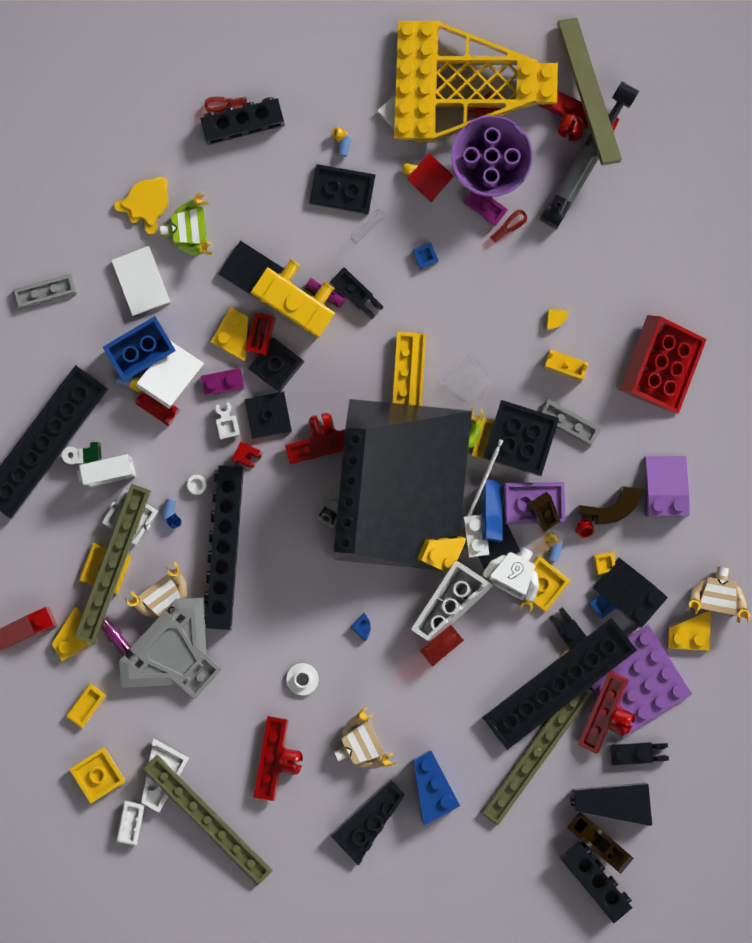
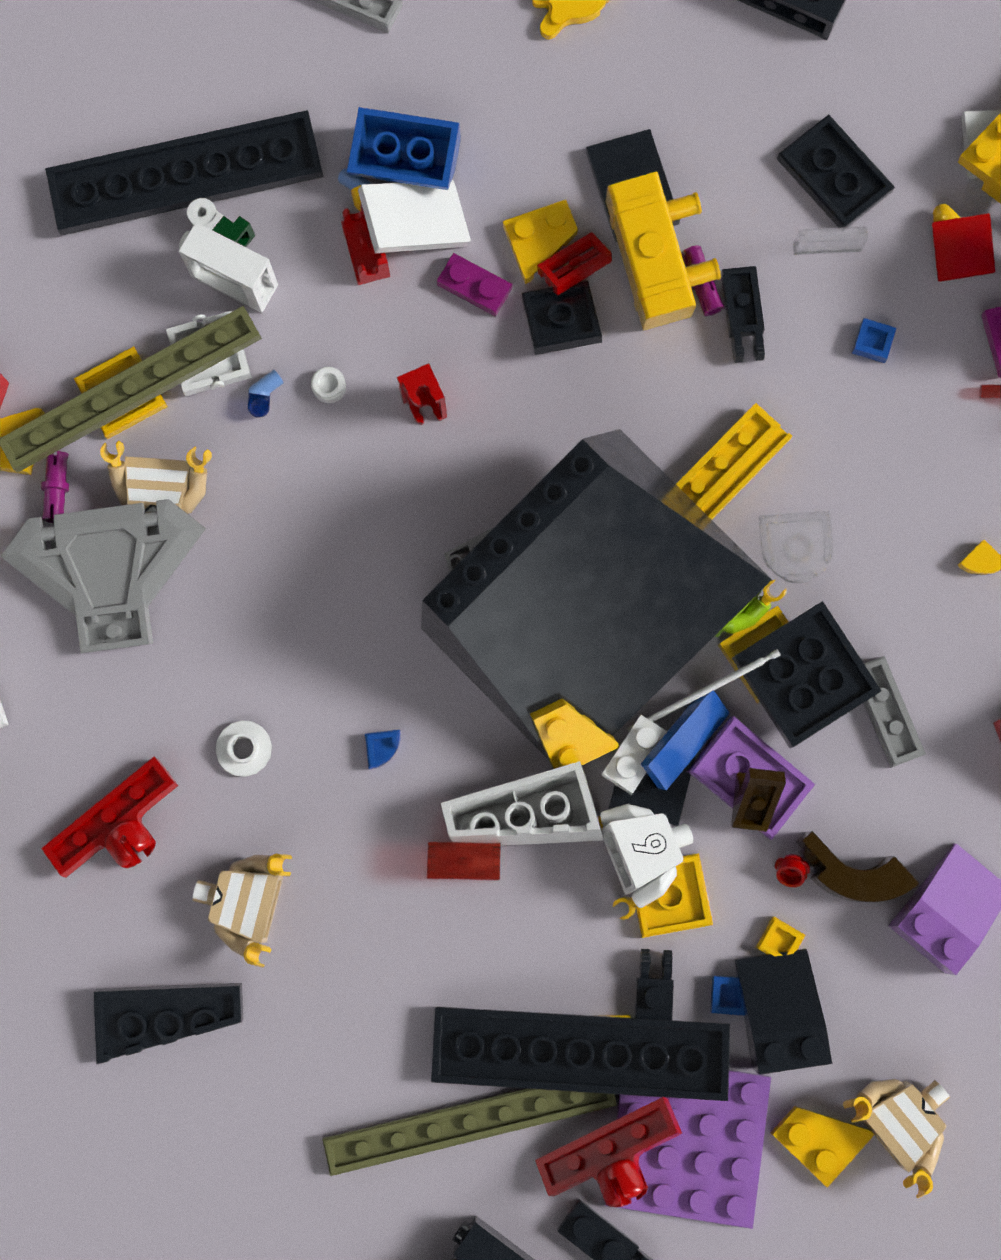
camera: 40 degrees right, 5 degrees down
white tile [111,246,171,317] -> none
torso [160,193,213,255] -> none
black brick [204,465,244,630] -> none
white plate [216,402,240,440] -> none
black plate [245,391,292,439] -> none
red plate [285,413,345,465] -> none
arm [332,127,351,157] -> none
blue wedge [413,750,460,825] -> none
yellow hinge [543,349,589,382] -> none
arm [544,532,562,562] -> none

